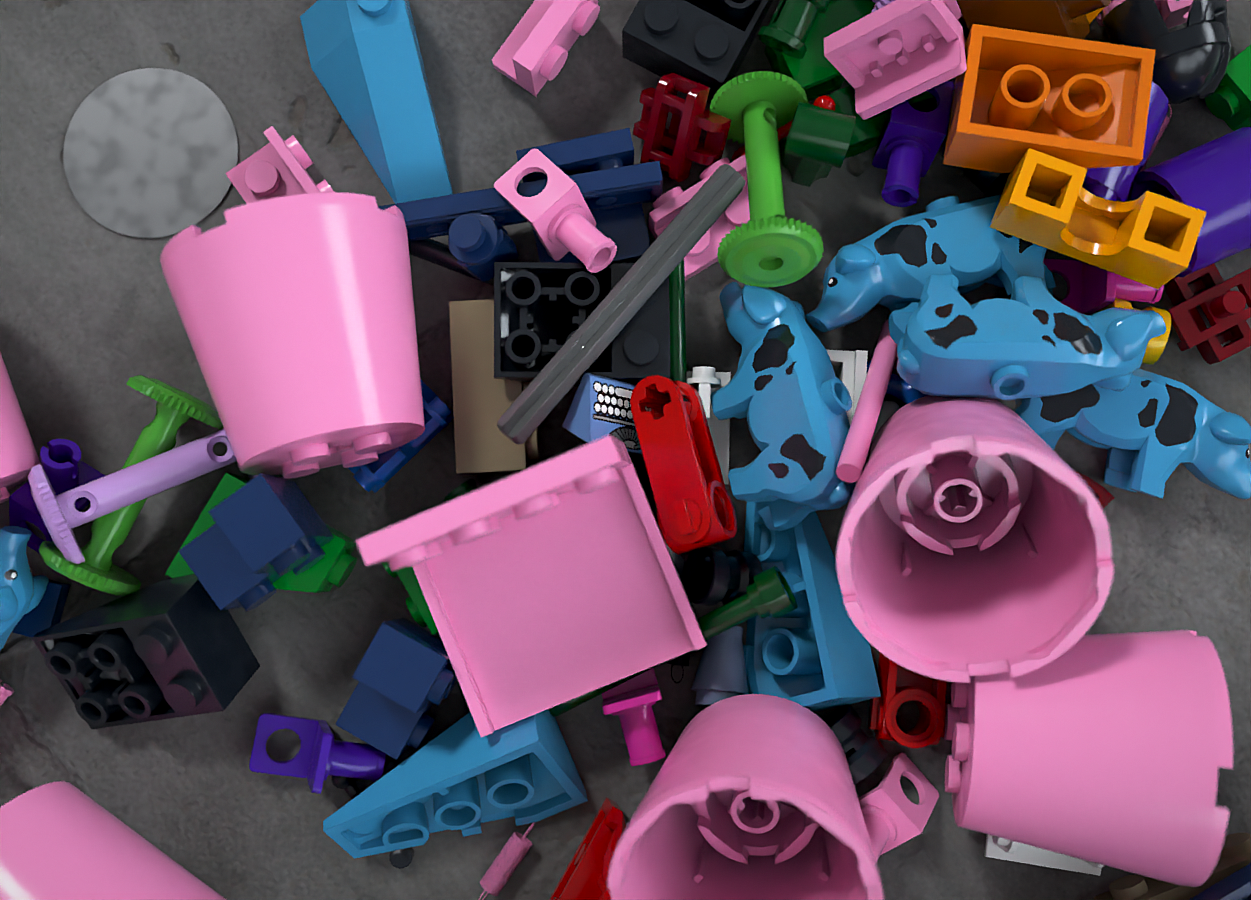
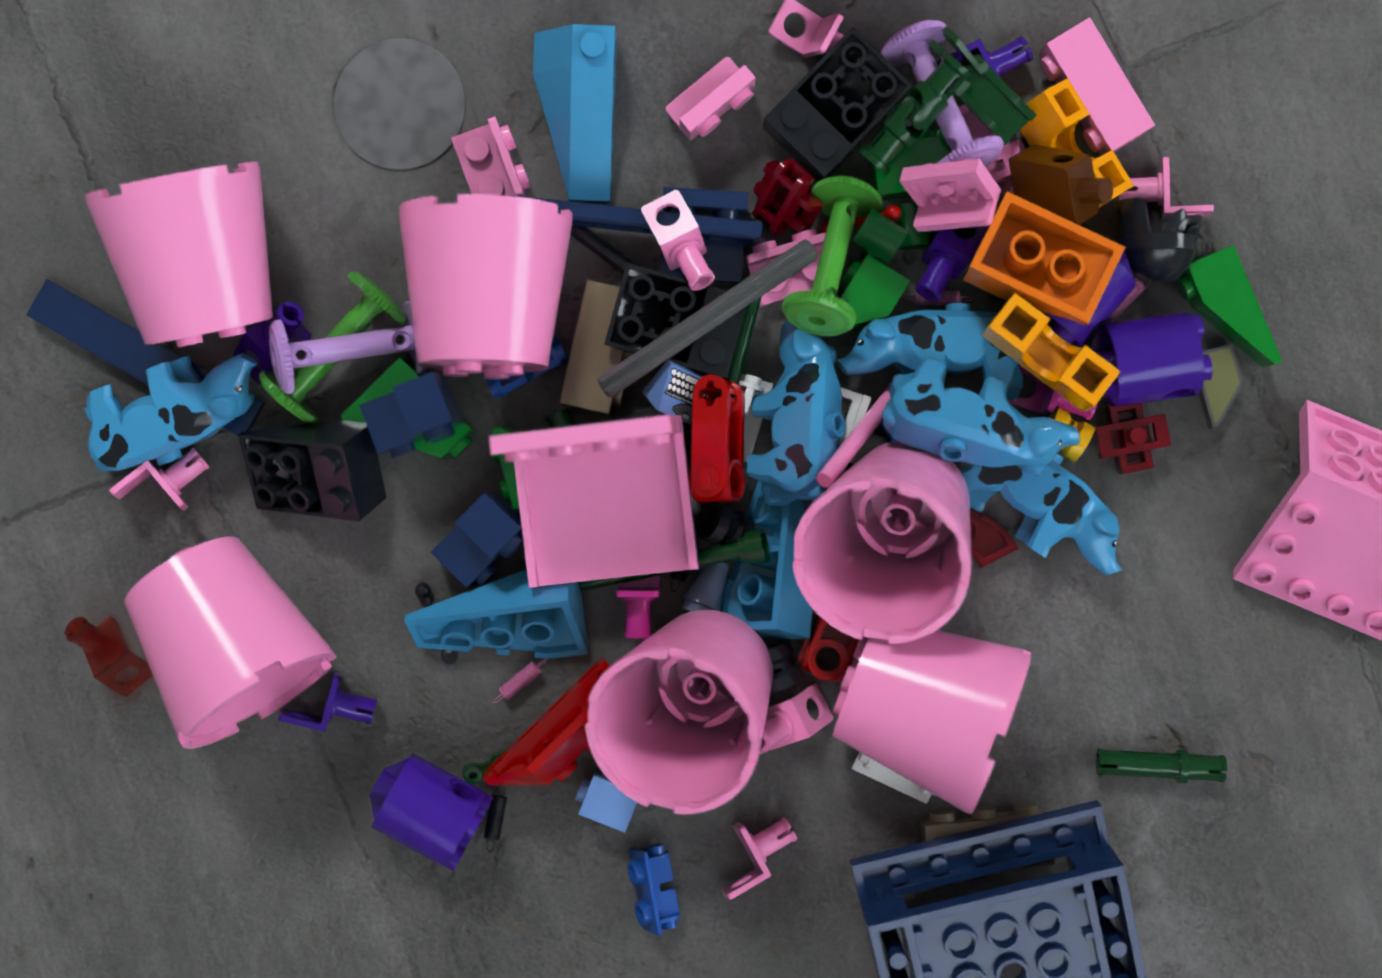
camera: 20 degrees right, 5 degrees up
dark purple bracket [249,713,386,794] -> none
dark blue arm [448,213,518,281] -> none
none -> green slope [840,254,911,328]
none -> bright pink piece [903,290,973,306]

